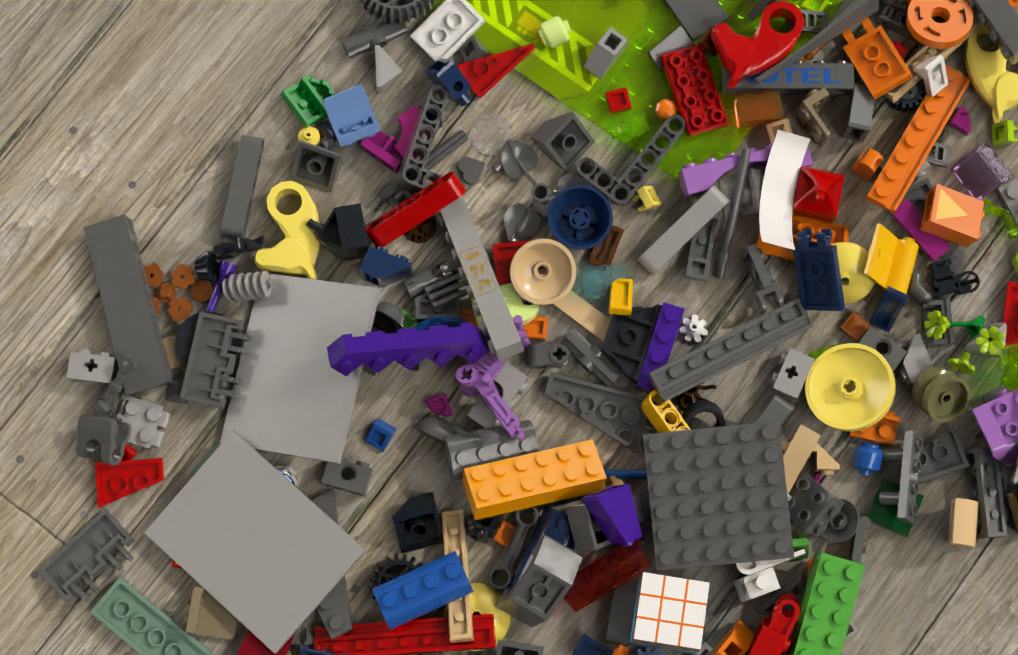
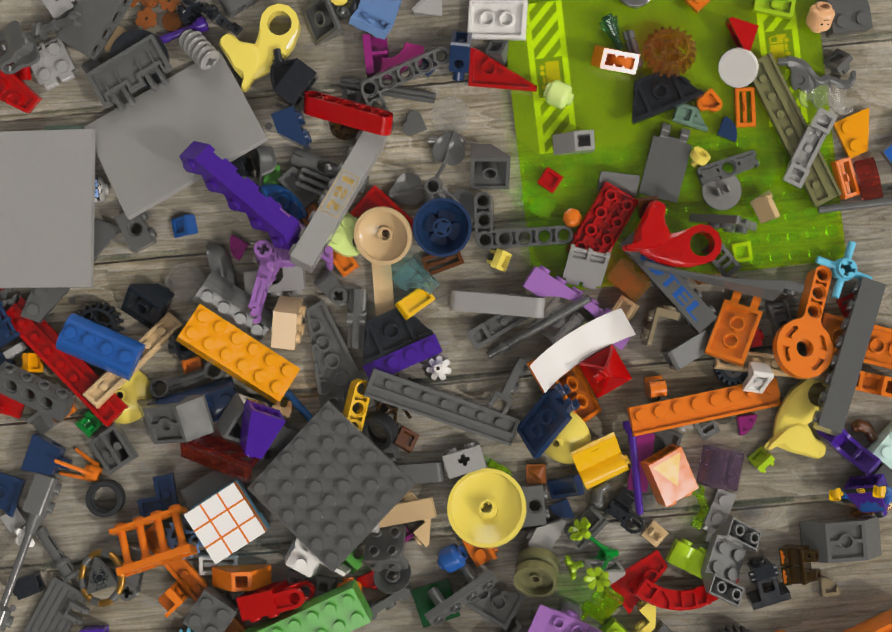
camera: 45 degrees right, 10 degrees up
none -> tan brick [271,296,306,350]
none -> red tile [355,570,378,590]
none -> reddish brown plate [393,426,420,453]
none -> dark blue tile [549,498,575,518]
none -> light grey plate [562,244,611,290]
none -> dark purple piece [622,420,644,515]
none -> tan tile [641,520,669,548]

